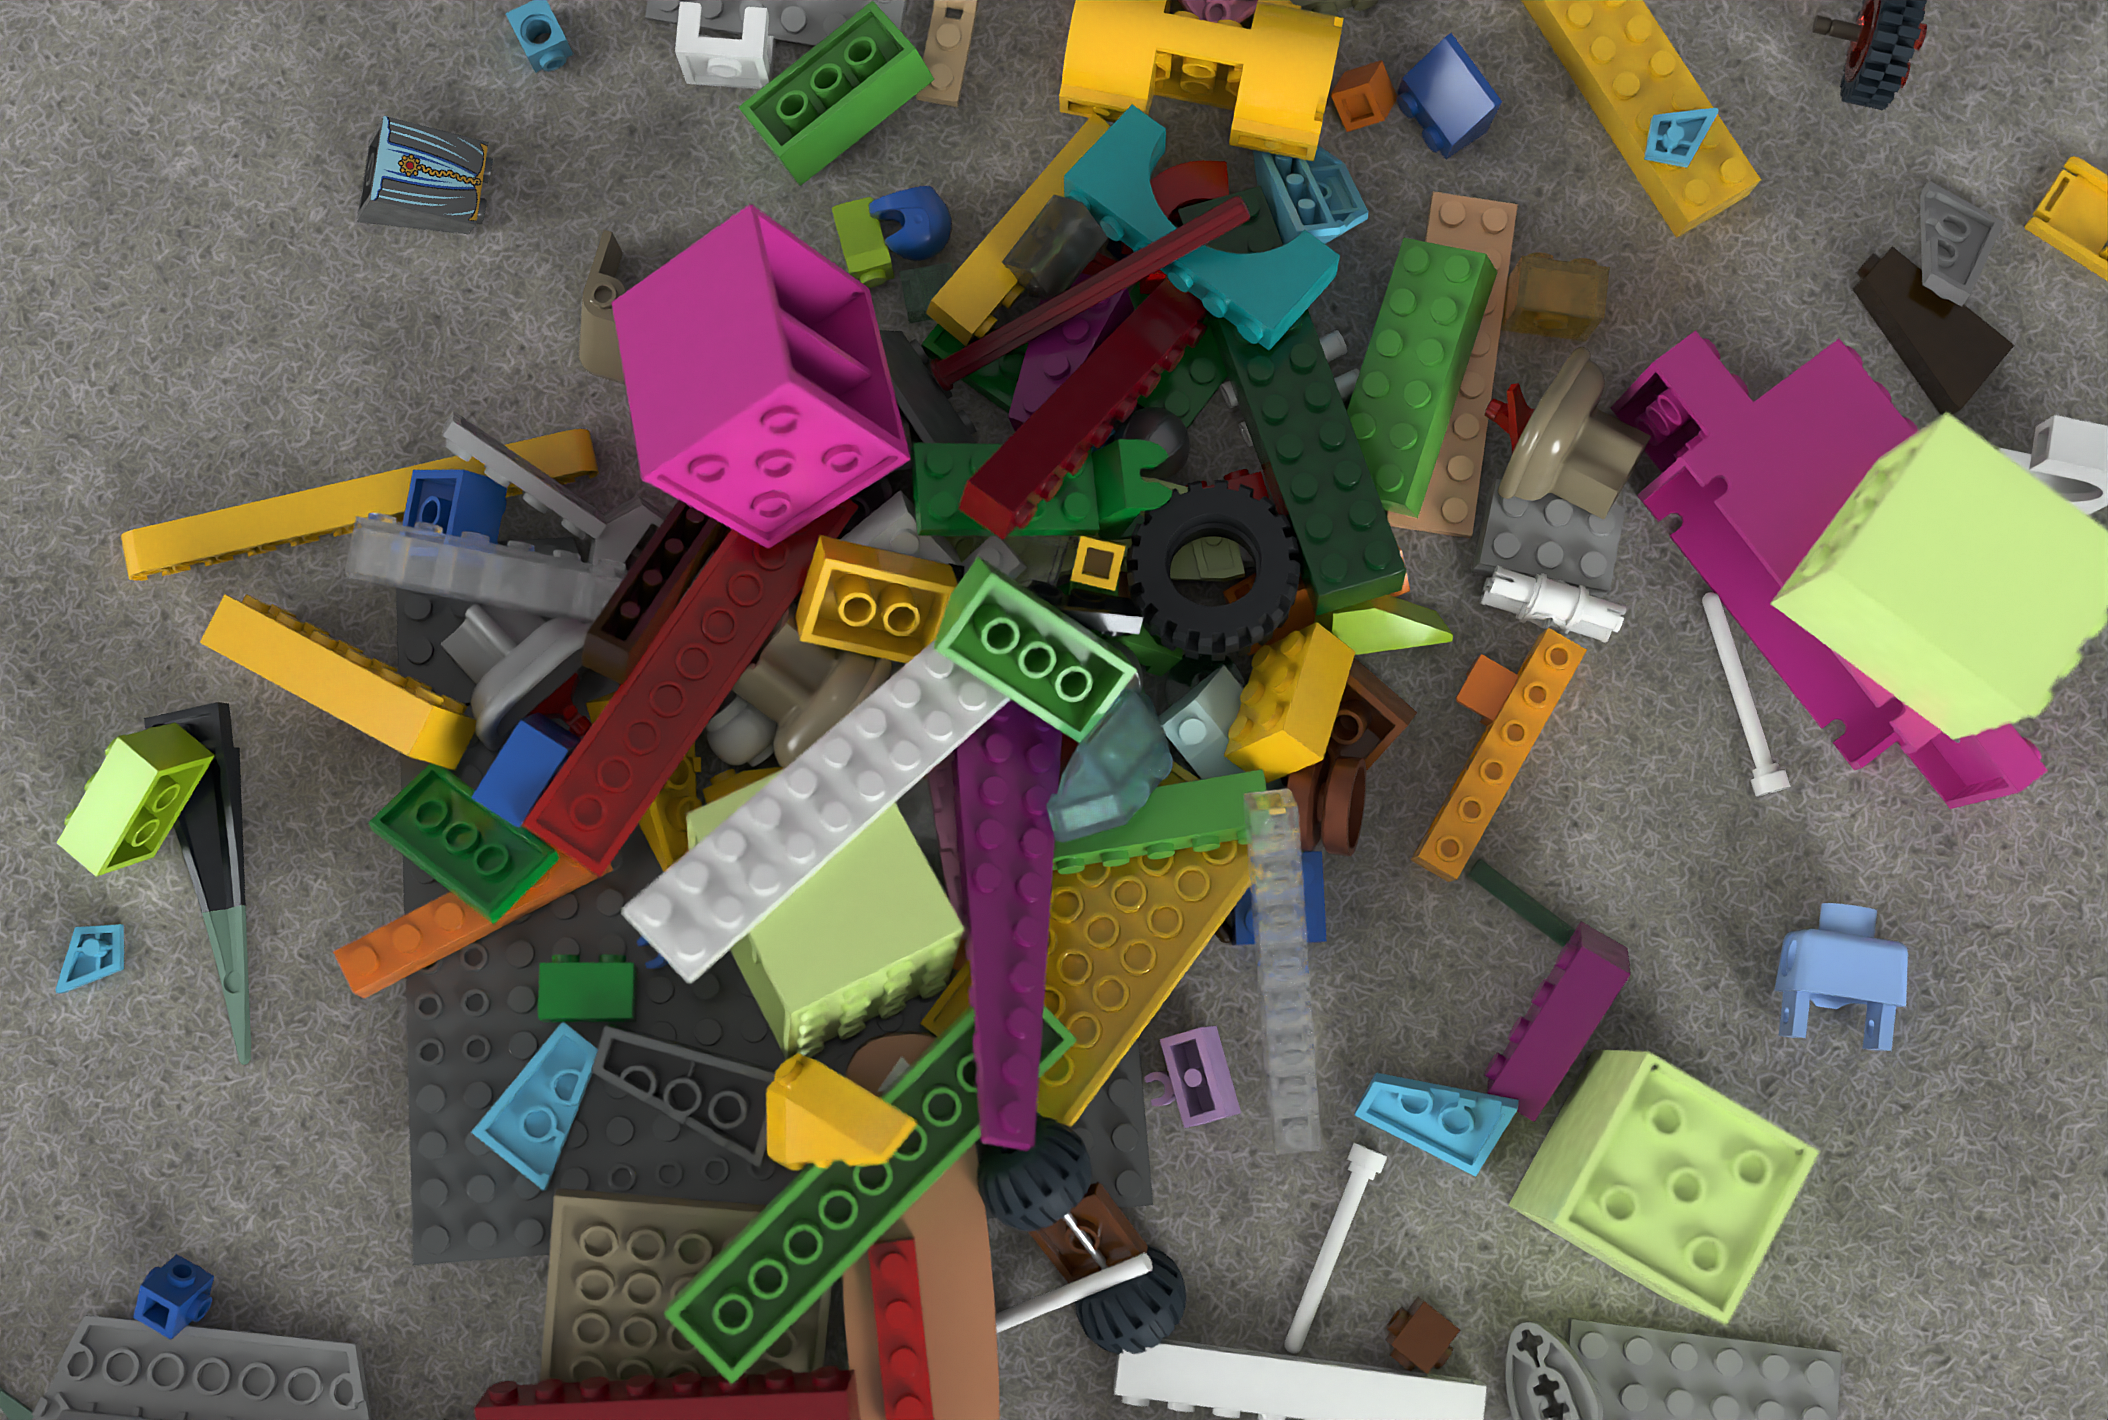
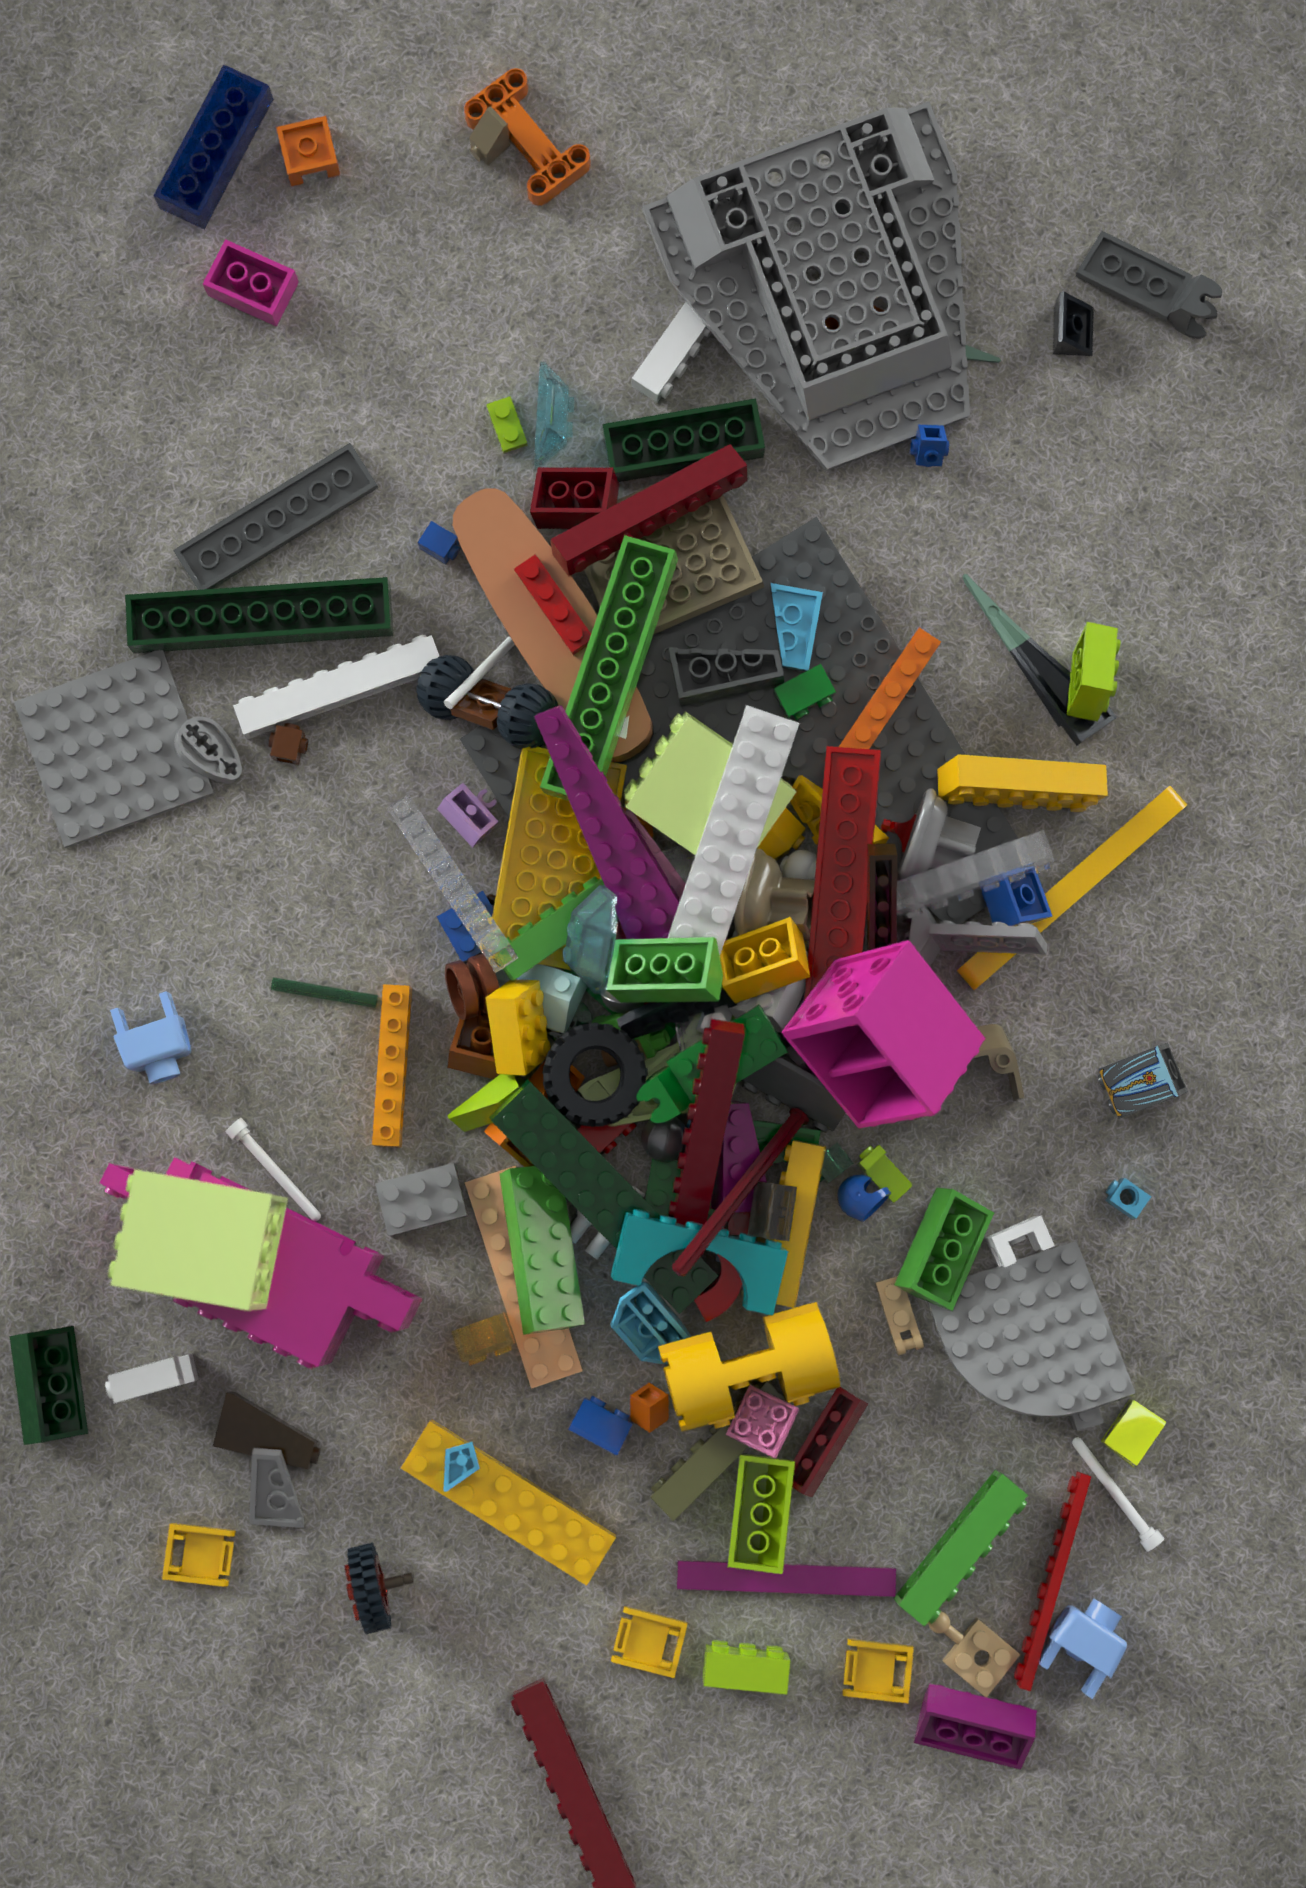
camera: 155 degrees right, 0 degrees up
medium azure piece [55,924,124,994] -> none
green tile [368,763,560,925] -> none
blue brick [471,712,582,828] -> none
yellow wedge [767,1053,917,1170] -> none
yellow brick [1070,535,1126,591] -> none
white piece [1284,1142,1387,1354] -> none
medium azure wing [1354,1073,1519,1177] -> none
orange panel [1456,654,1520,726] -> none
white pin [1479,565,1627,643] -> none
dark tan piece [1484,347,1651,520] -> none
magenta wedge [1484,921,1631,1122] -> none
yellowish green piece [1508,1049,1820,1325] -> none

